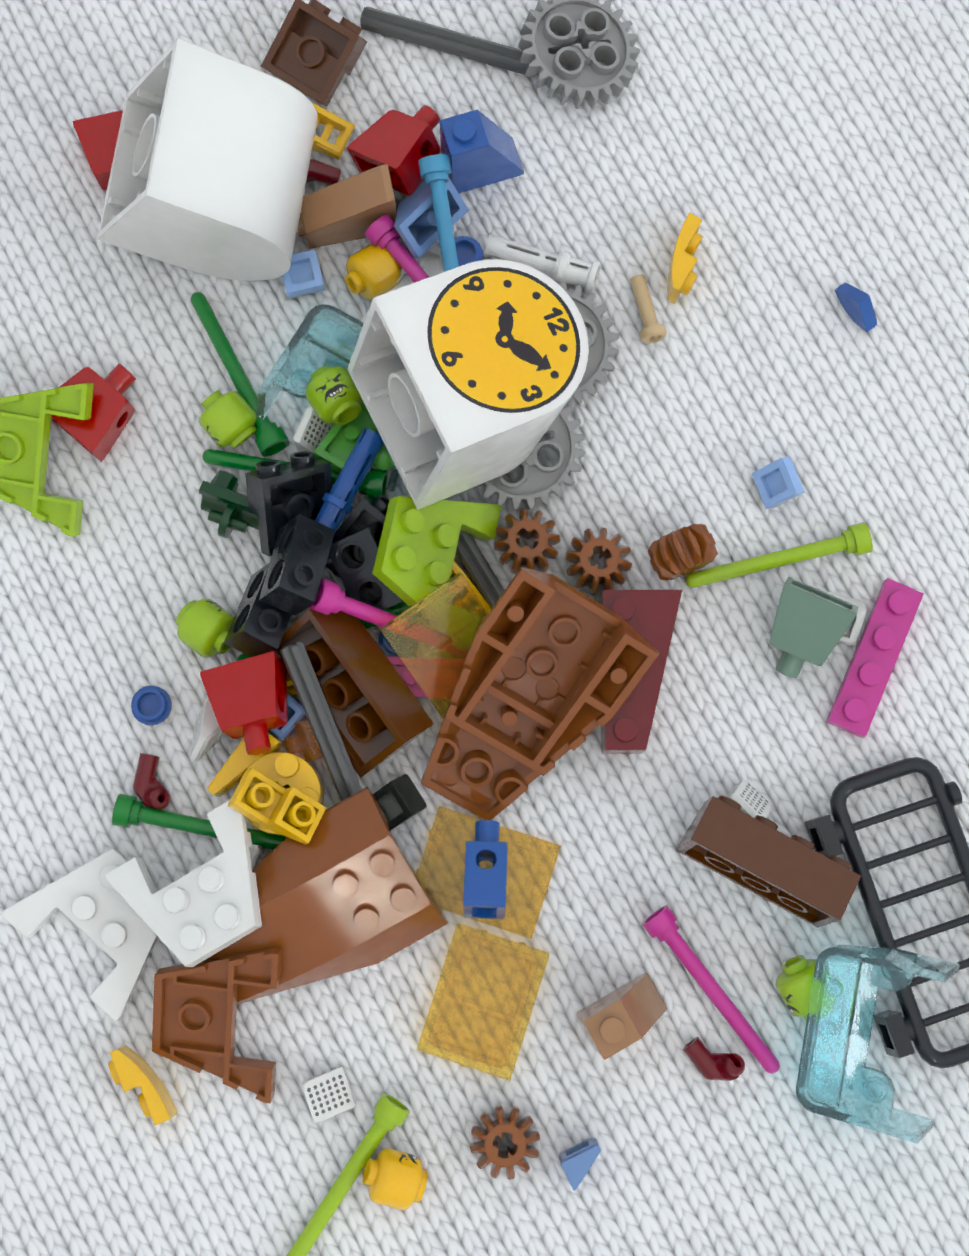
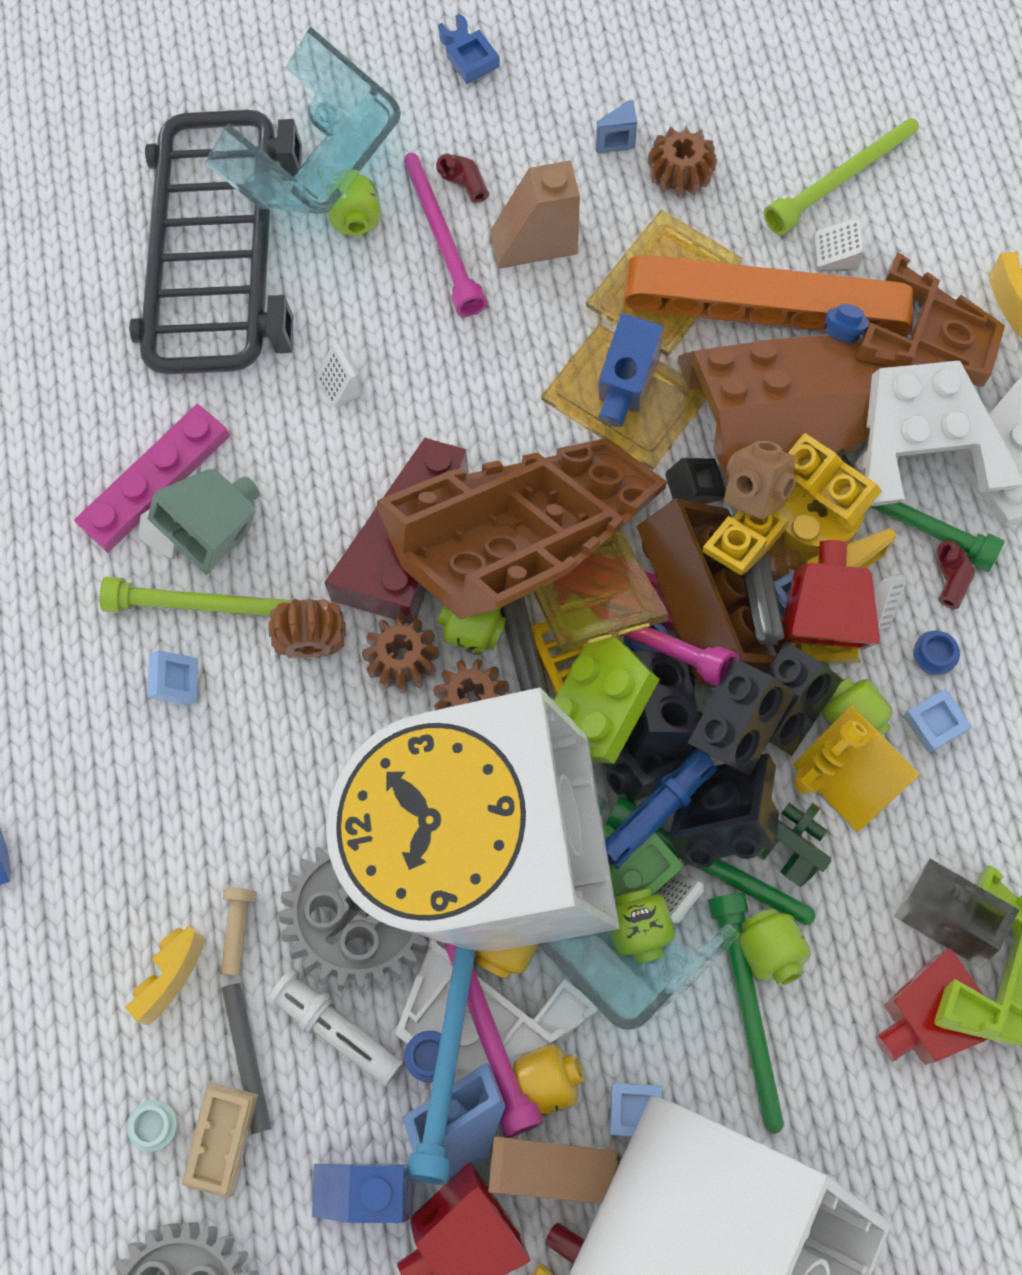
camera: 155 degrees left, 10 degrees down
yellow head [362,1148,428,1210] -> none
reddish brown slope [675,796,861,928] -> none
none -> light aqua plate [127,1100,178,1152]
none -> tan plate [182,1082,258,1198]
none -> dark grey bar [222,983,272,1135]
none -> blue plate [438,14,500,84]
none -> orange beam [624,255,913,337]
none -> yellow slope [702,510,789,575]
none -> medium nougat brick [723,441,797,520]
none -> yellow hinge [792,705,920,832]
none -> blue plate [825,304,869,343]
none -> clear smoke brick [893,858,1019,968]
none -> light blue plate [903,689,972,754]

